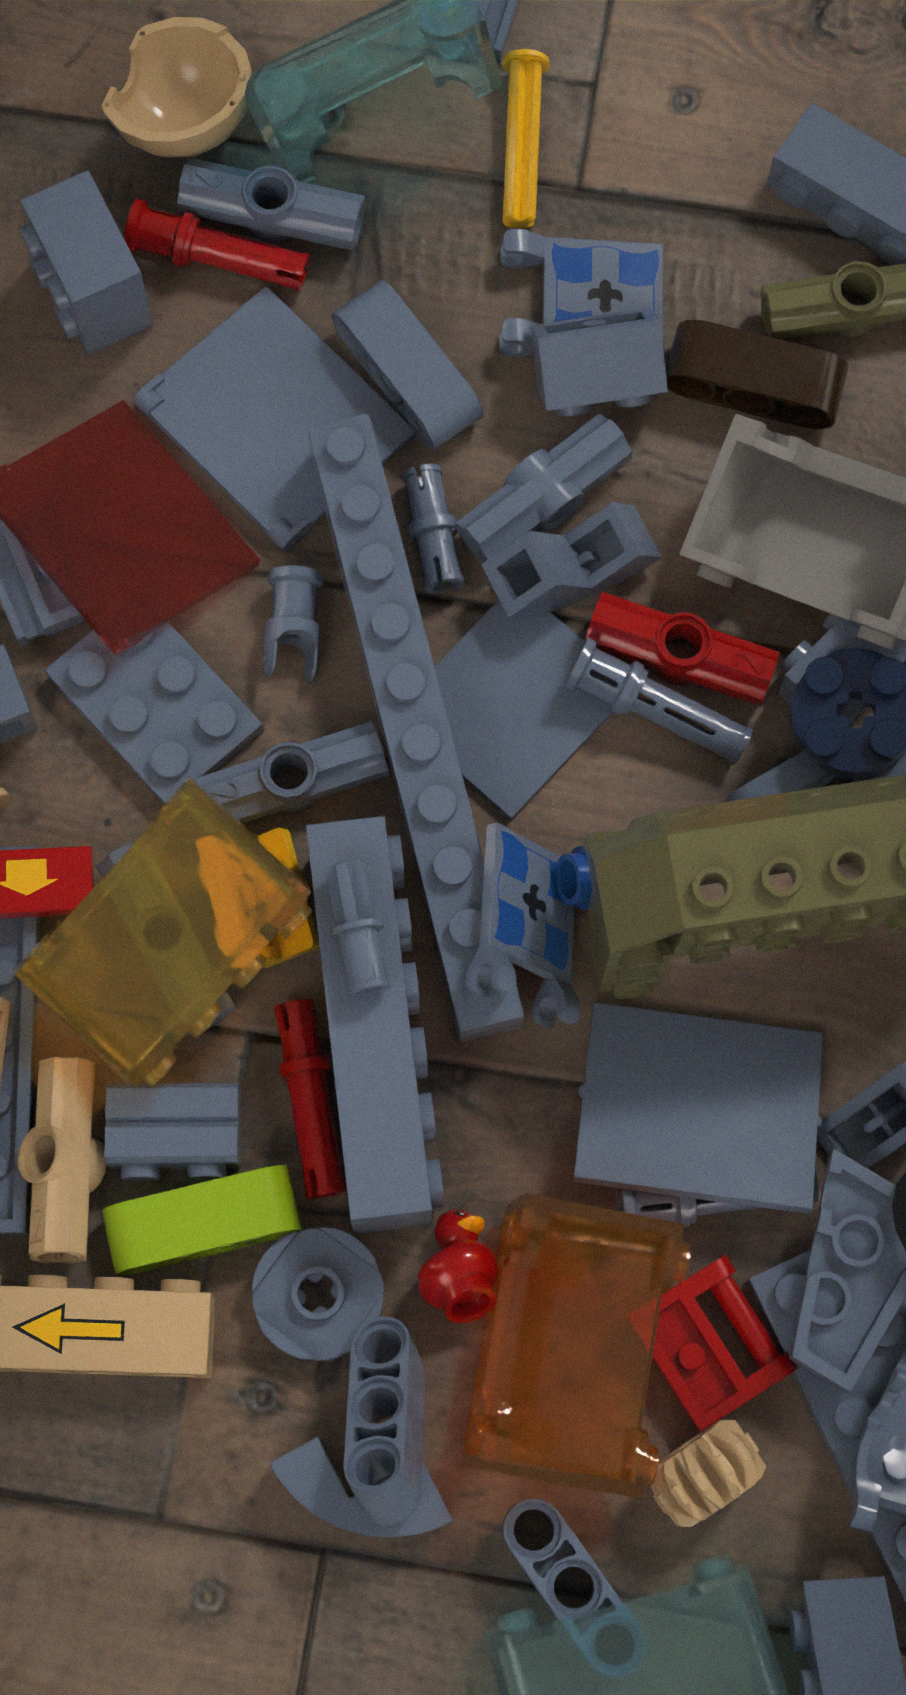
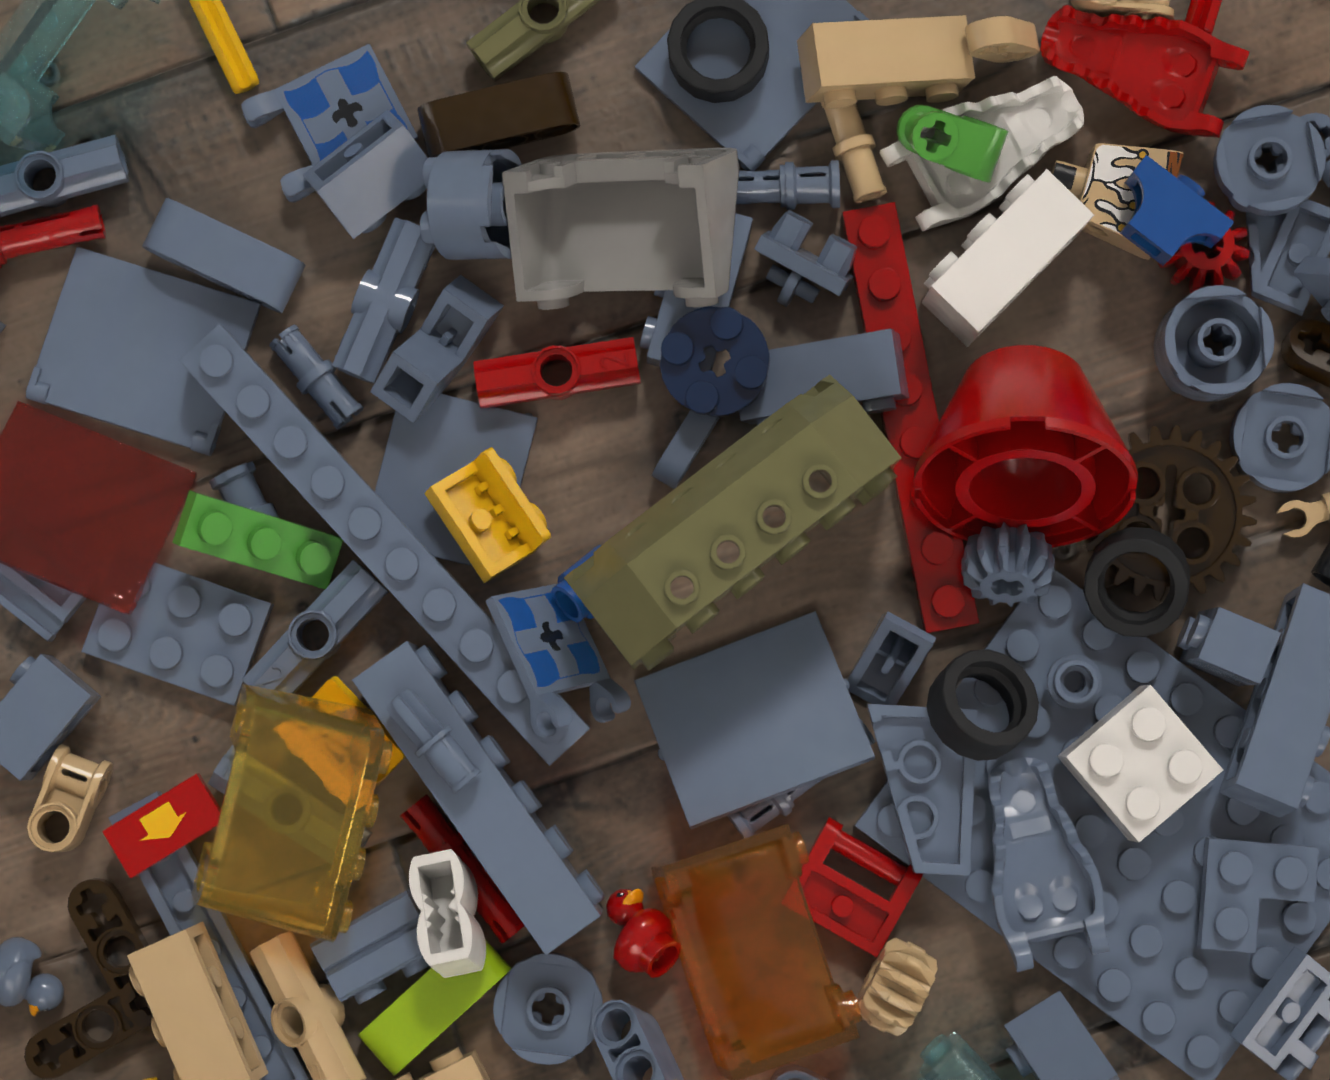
camera: 25 degrees left, 10 degrees up
sand blue pin [562,637,753,765] -> none
none -> bright green plate [172,490,343,589]
none -> white brick [409,849,486,978]
none -> sand blue brick [420,149,522,260]
none -> yellow bracket [424,447,551,583]

